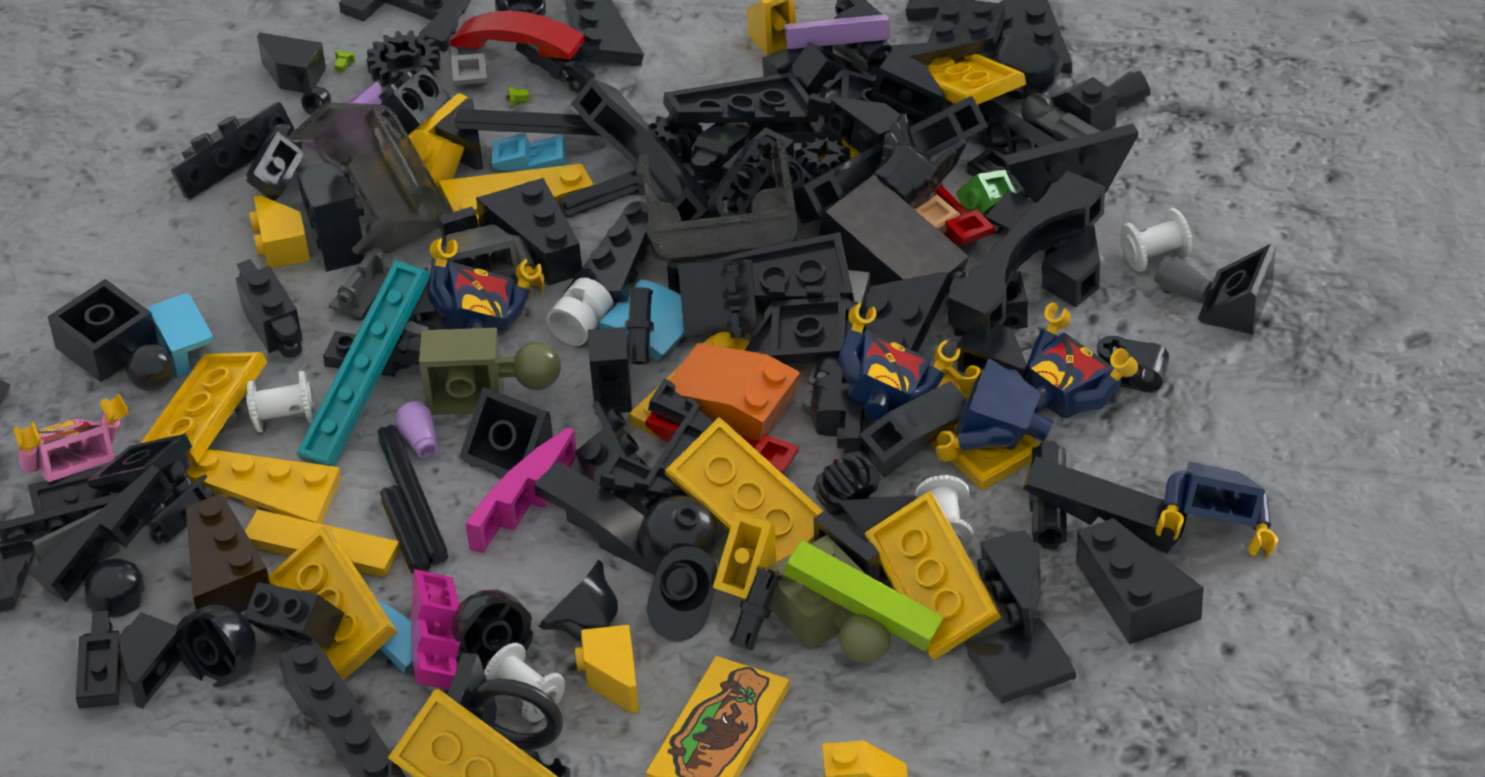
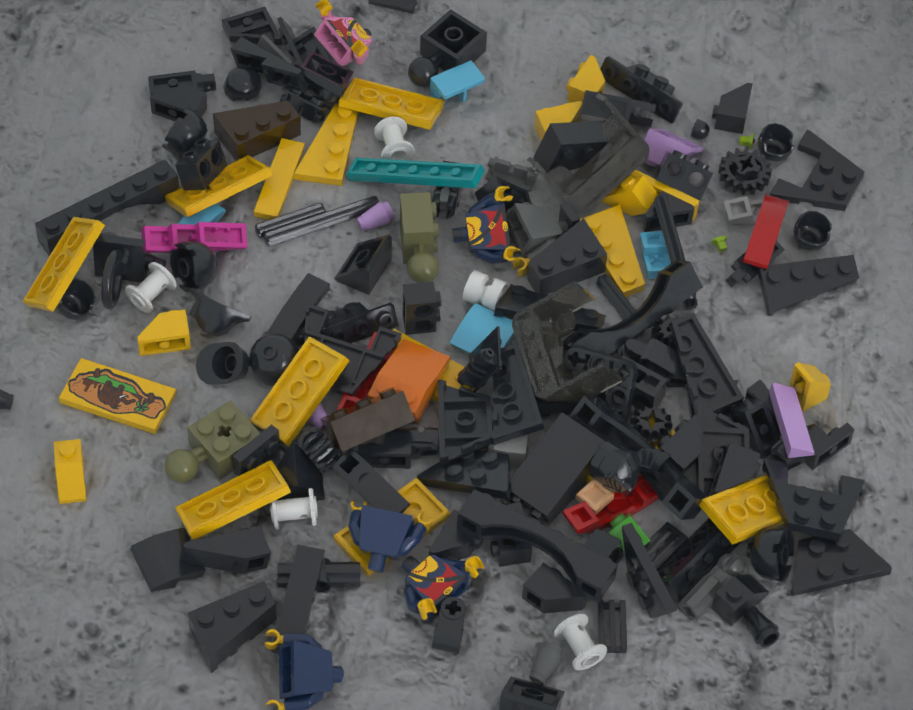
camera: 80 degrees right, 10 degrees up
black hinge [236,259,303,359] -> none
dark pink slope [465,428,577,553] -> none
black pin [625,287,654,365] -> none
yellow slope [713,511,776,599] -> none
black pin [729,566,782,650] -> none
lime slope [783,540,944,651] -> none
torso [838,302,960,420] -> none
none -> dark brown wedge [320,387,415,452]
none -> yellow slope [566,55,605,105]
none -> black tile [597,599,627,653]
none -> black hair [757,123,794,162]

